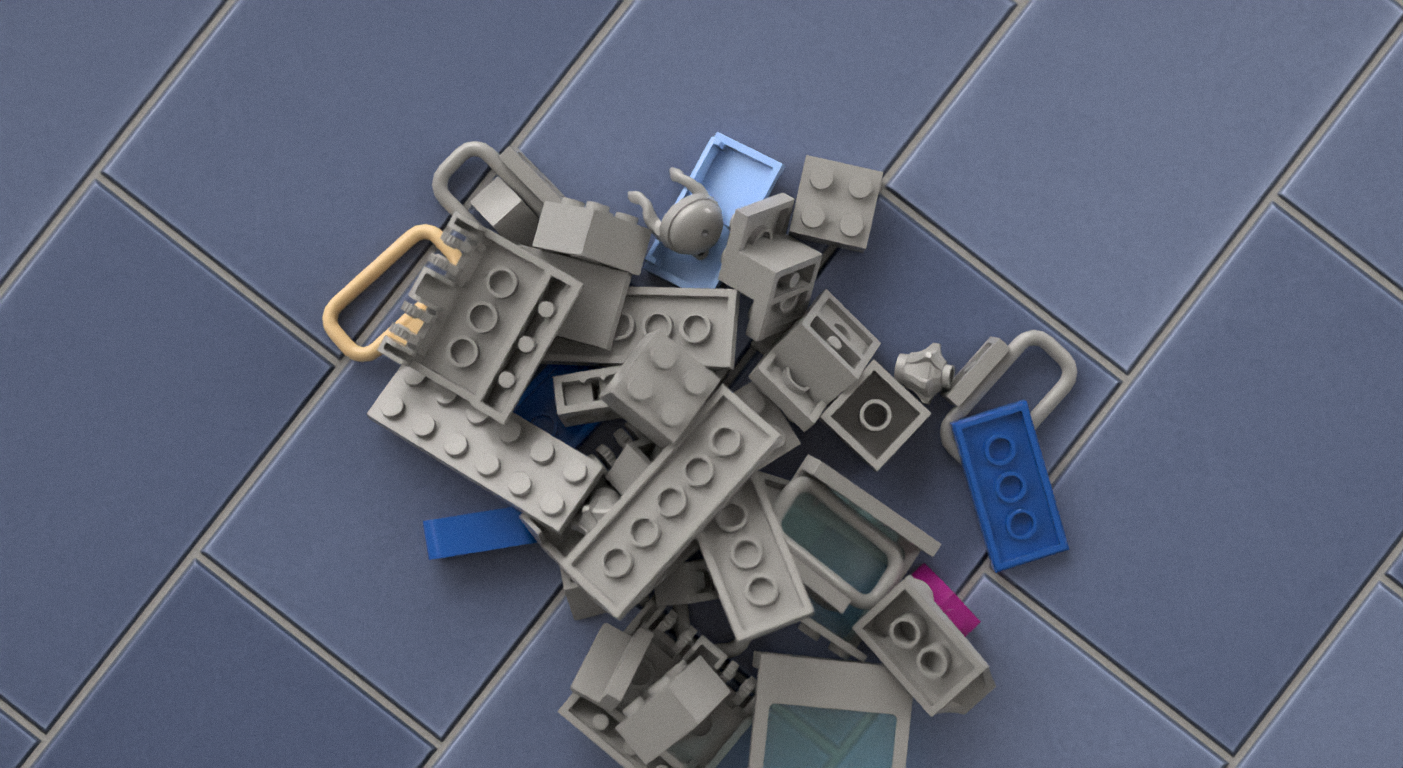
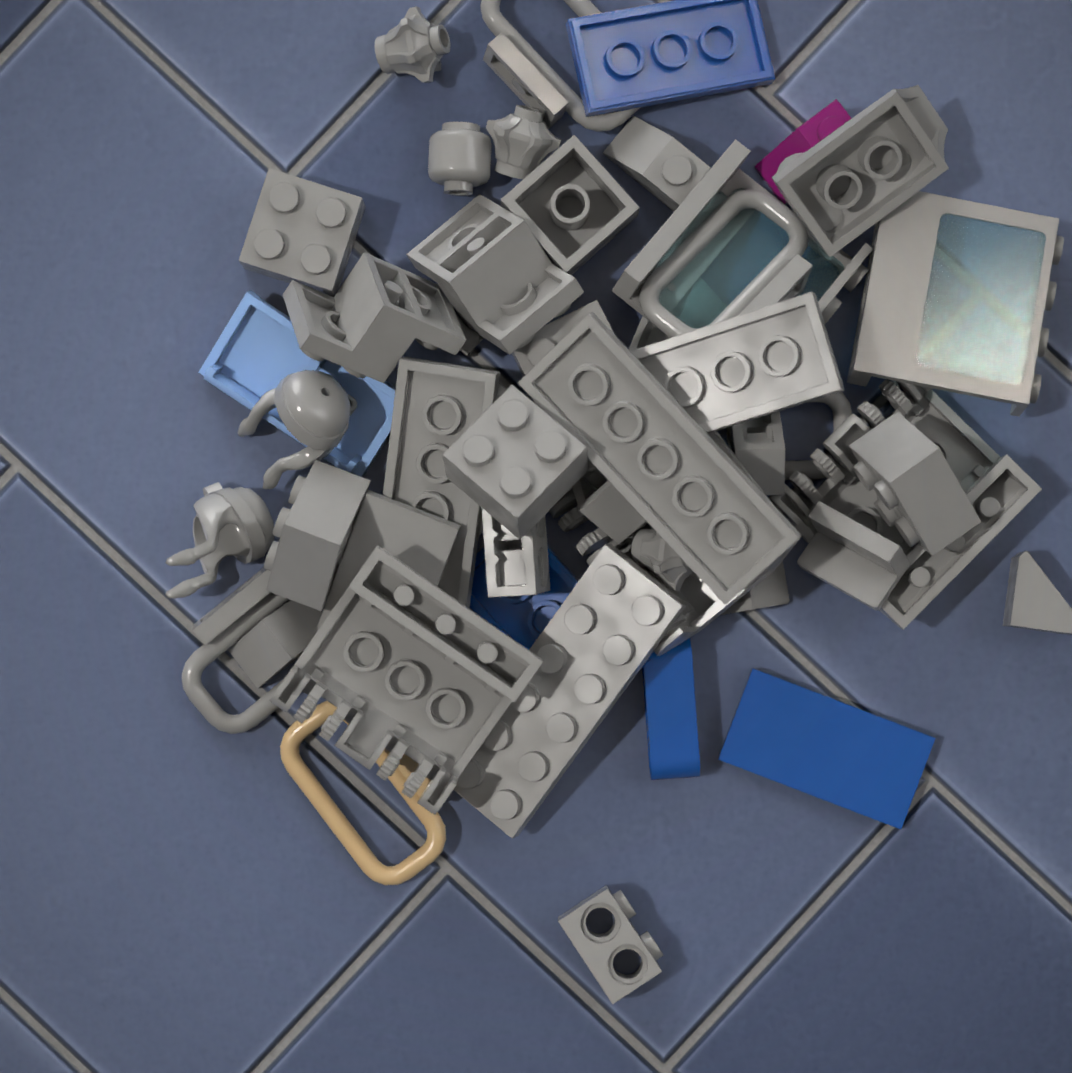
camera: 85 degrees left, 0 degrees up
none -> light grey hair [165,482,275,599]
none -> light grey rock [375,6,451,84]
none -> light grey head [428,122,492,196]
none -> light grey brick [558,885,664,1004]
none -> light grey slope [603,115,711,212]
none -> blue tile [717,668,936,829]

